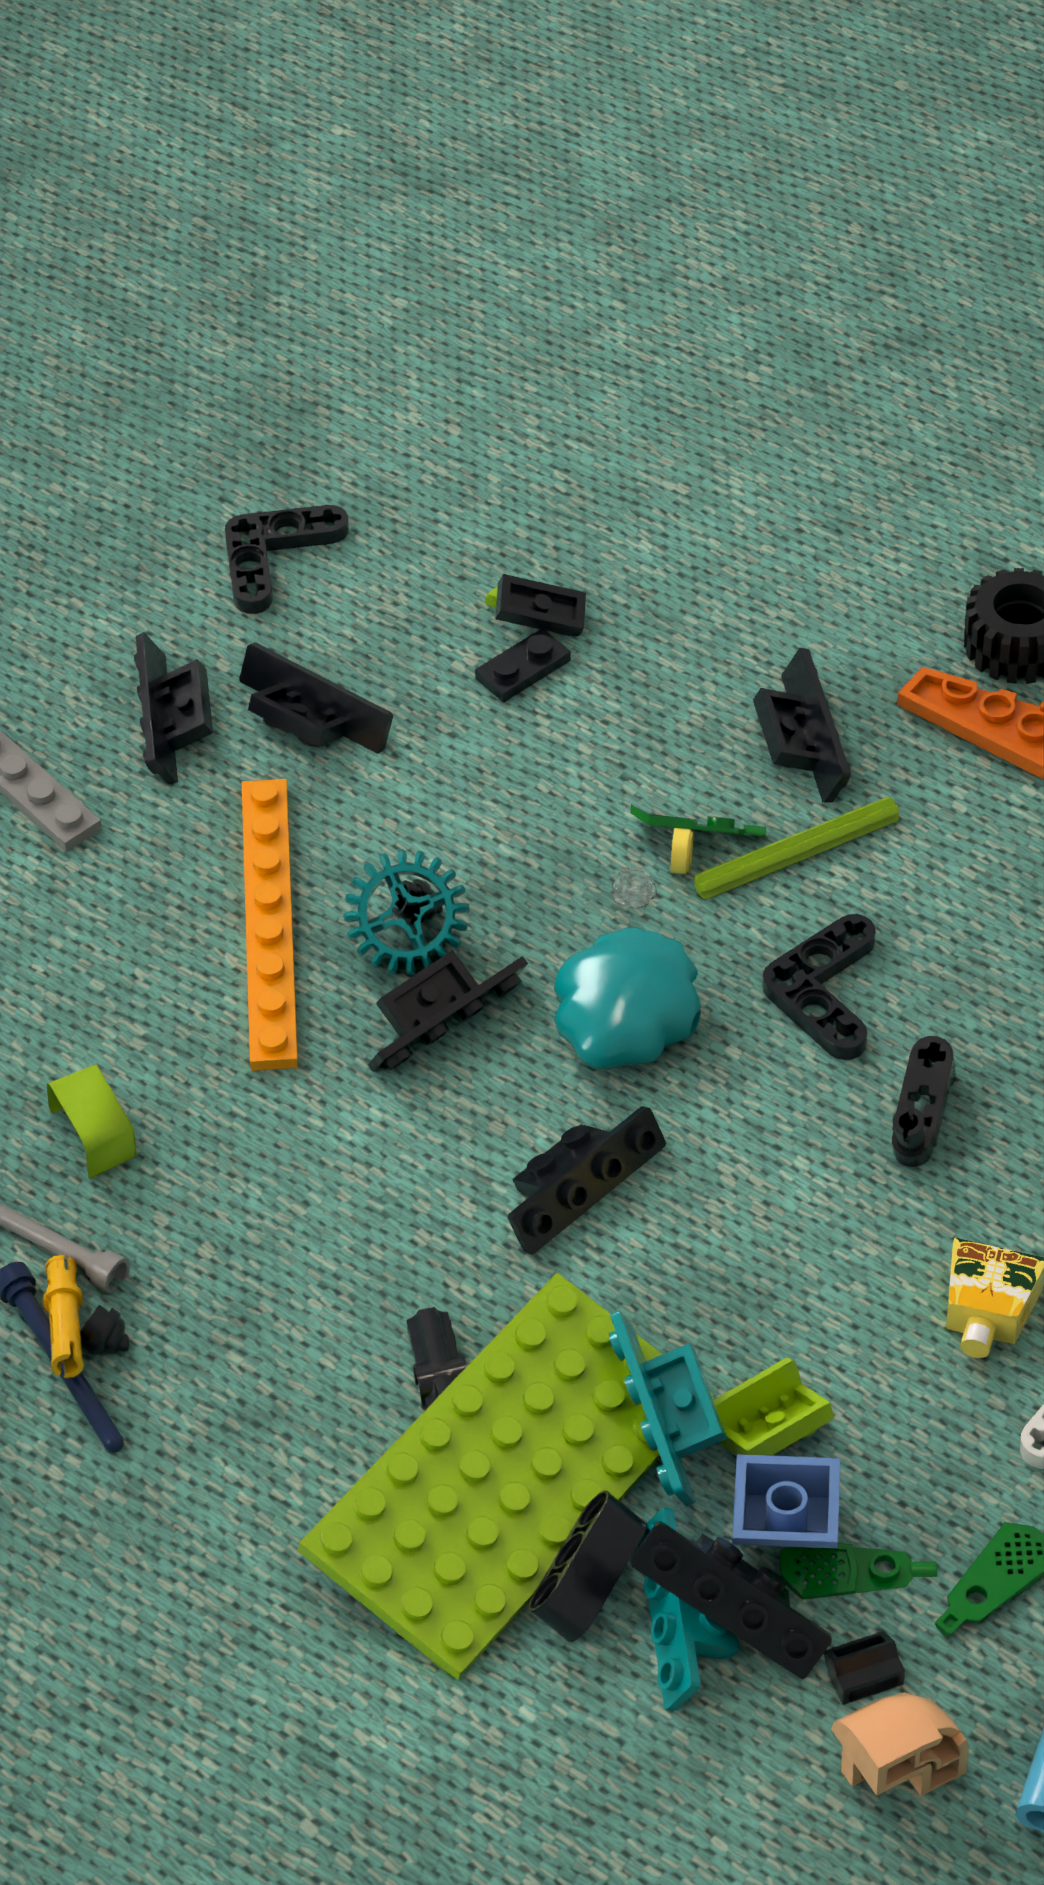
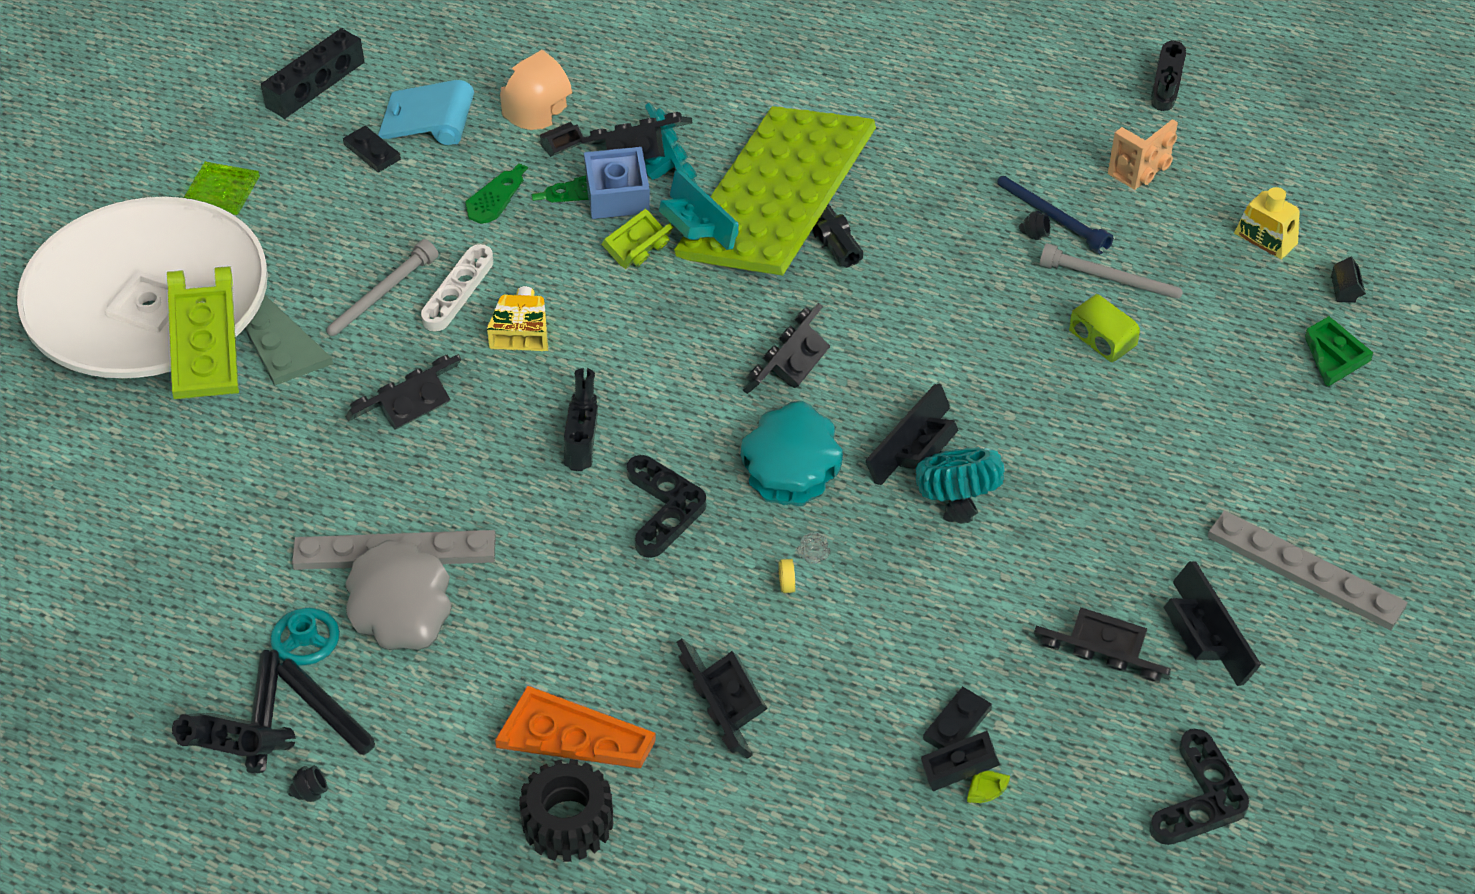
camera: 165 degrees right, 0 degrees up
yellow pin [43,1255,84,1378] -> none
light orange plate [241,779,298,1071] -> none
black beam [528,1490,647,1642] -> none
green piece [630,804,766,836] -> none
lime axle [694,797,900,899] -> none

